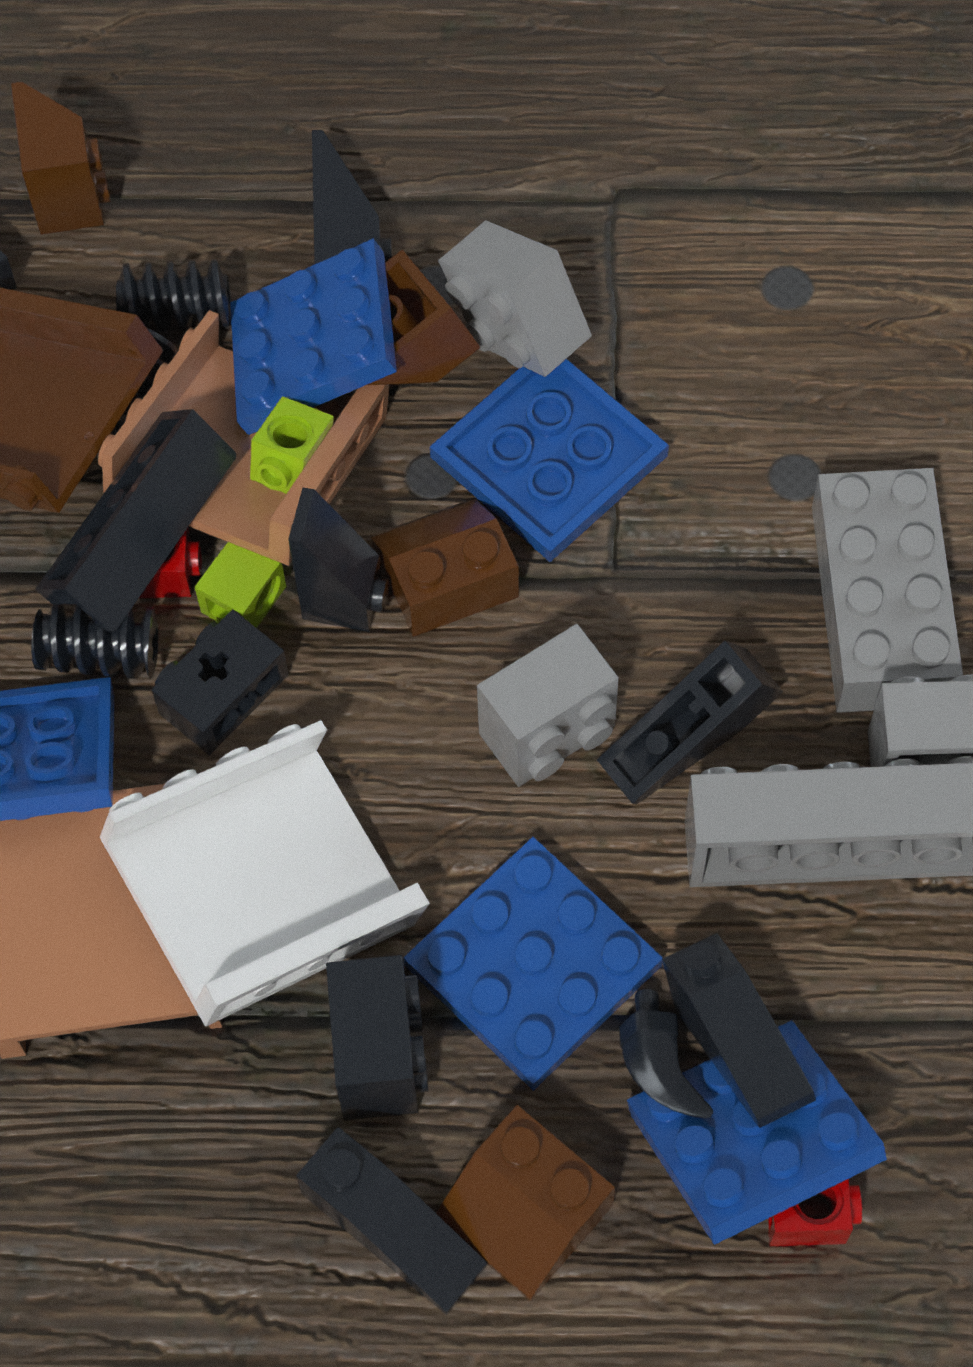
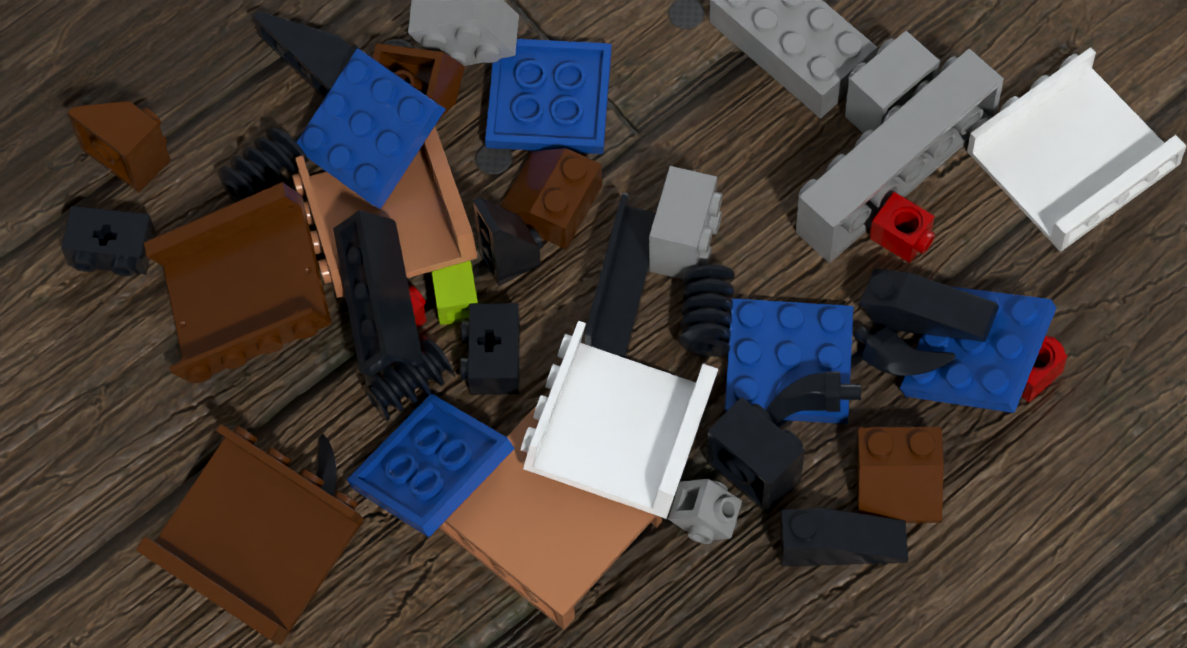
camera: 40 degrees left, 0 degrees up
lime brick [250,396,334,494] -> none
black slope [597,641,783,805] -> none
none -> black panel [585,193,656,358]
none -> light grey brick [668,479,742,544]
none -> black piece [679,265,735,357]
none -> black bar [766,371,861,424]
none -> red brick [870,192,936,263]

